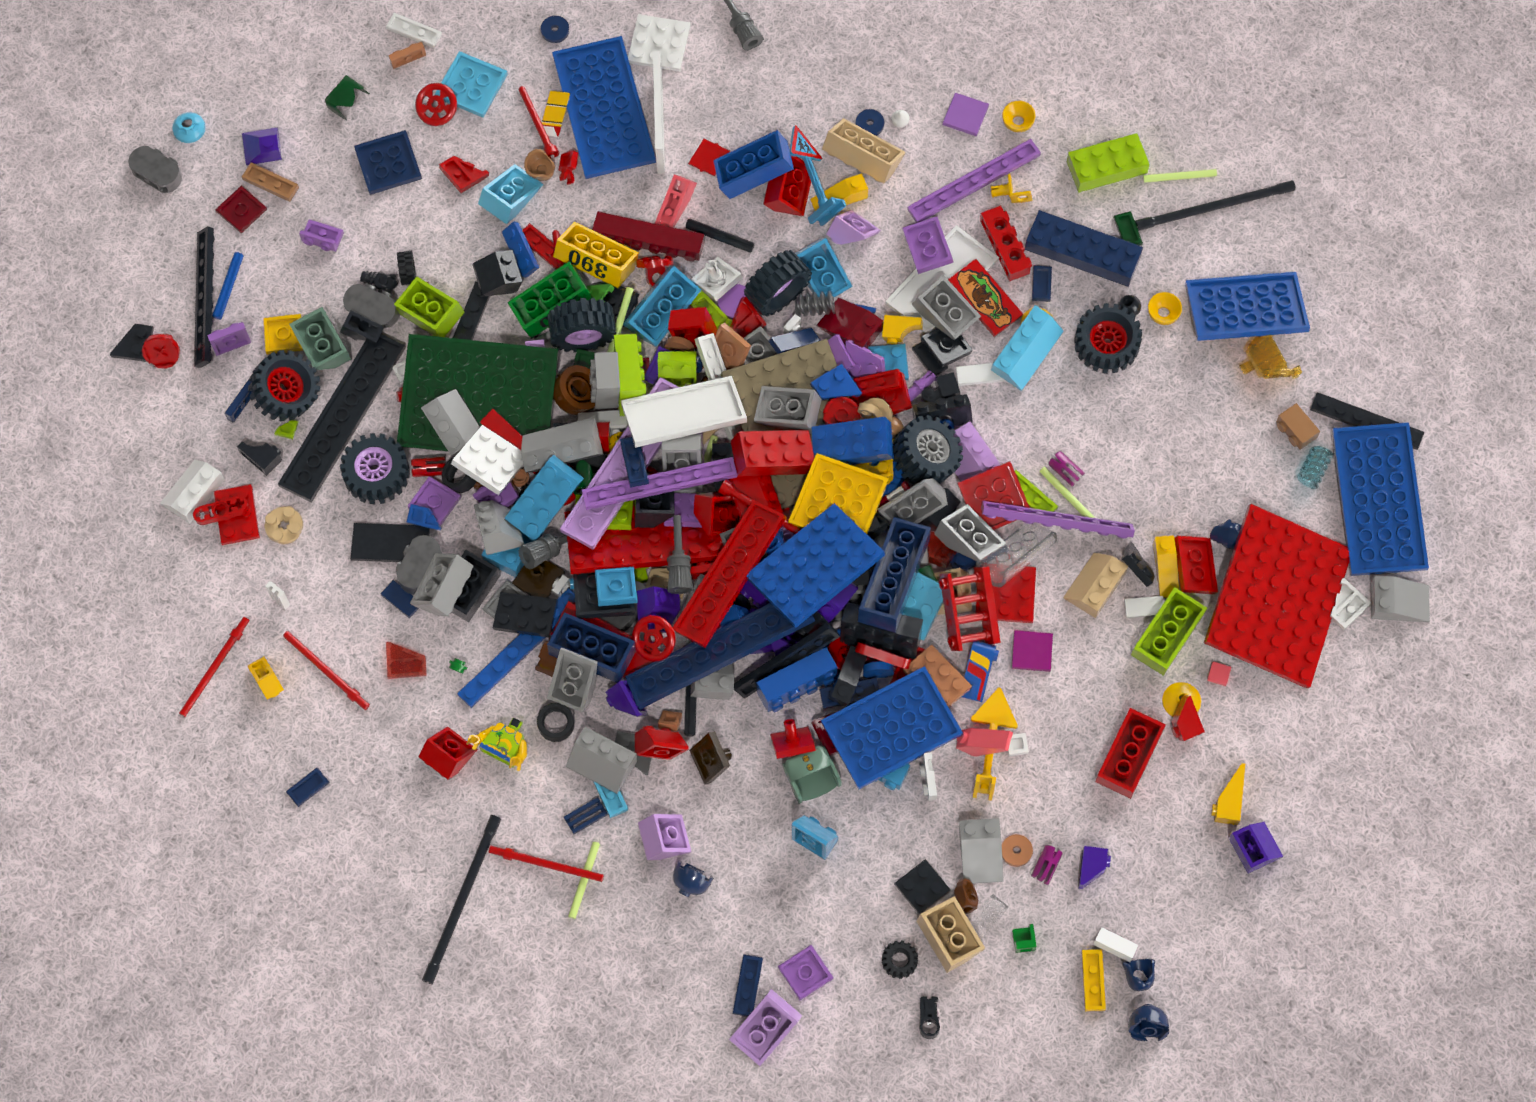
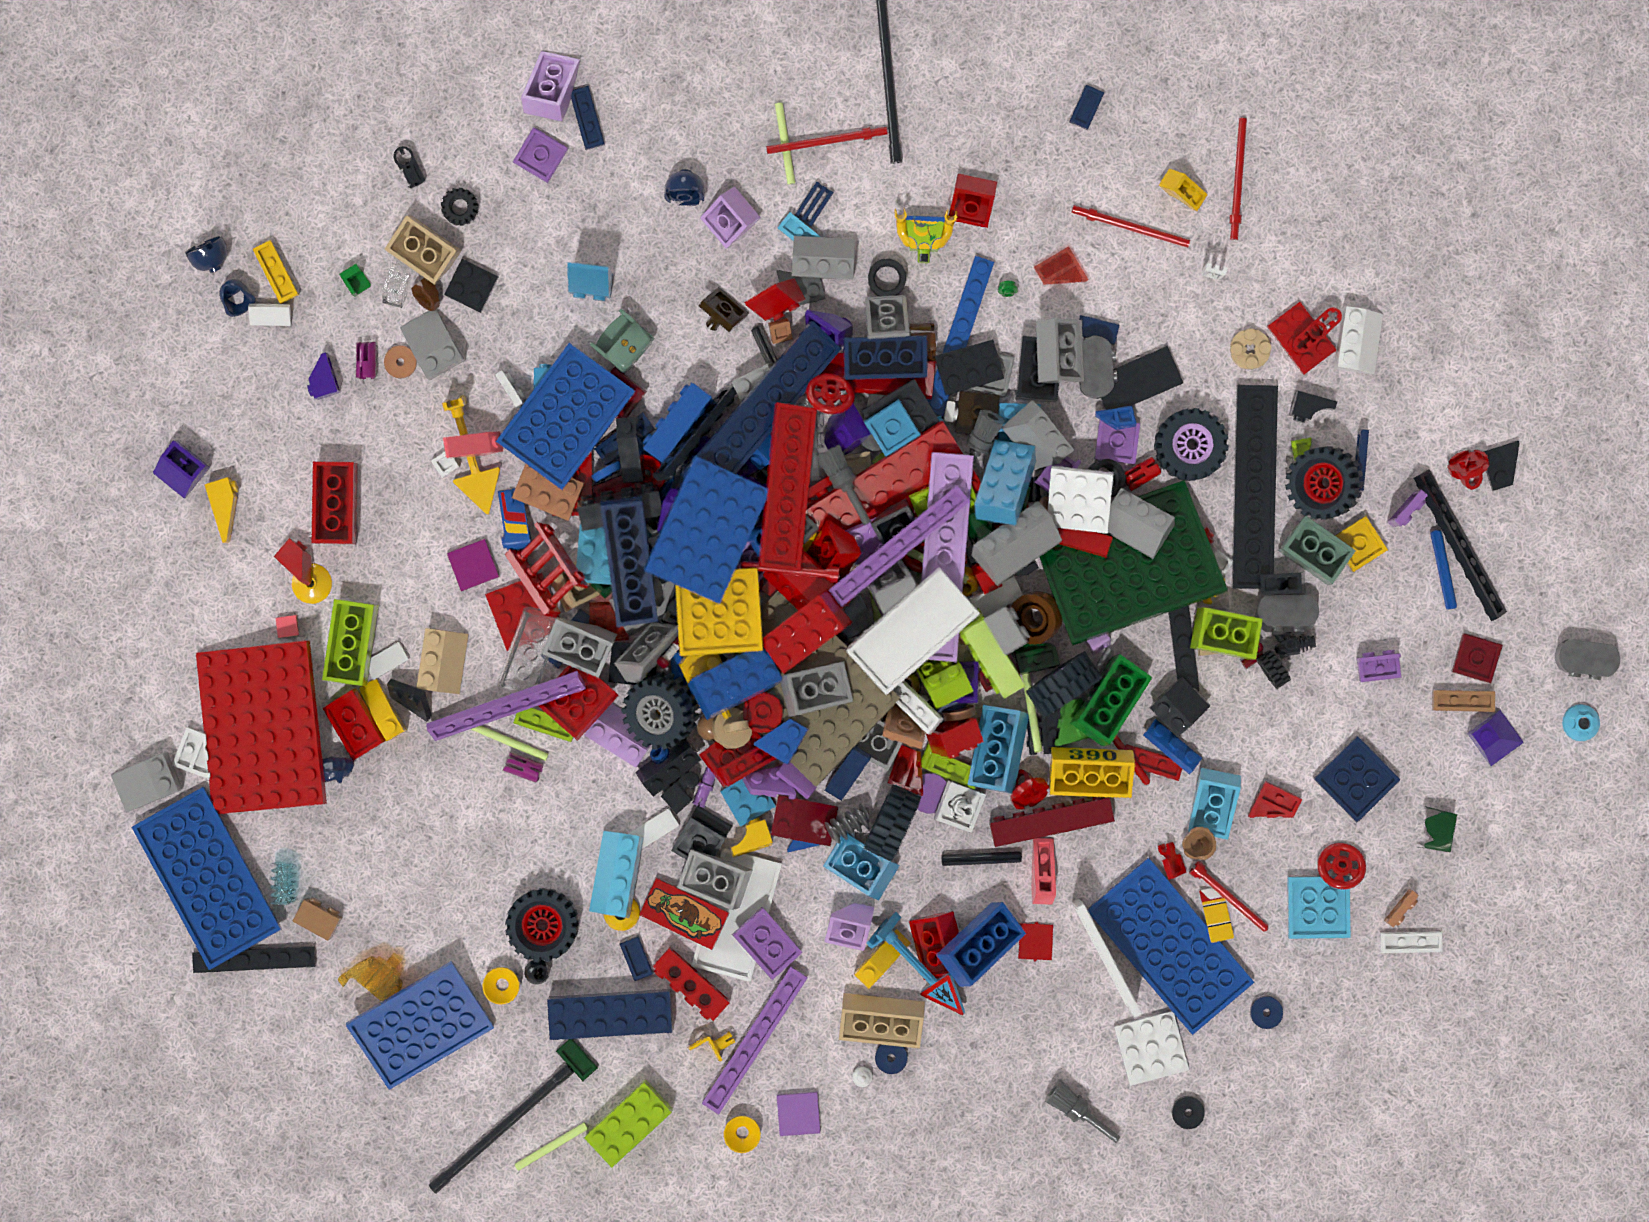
camera: 155 degrees right, 20 degrees up
dark blue tile [620,437,649,488] -> none
red tile [770,719,816,759] -> none
white plate [783,314,801,334] -> none
red beam [855,642,912,670] -> none

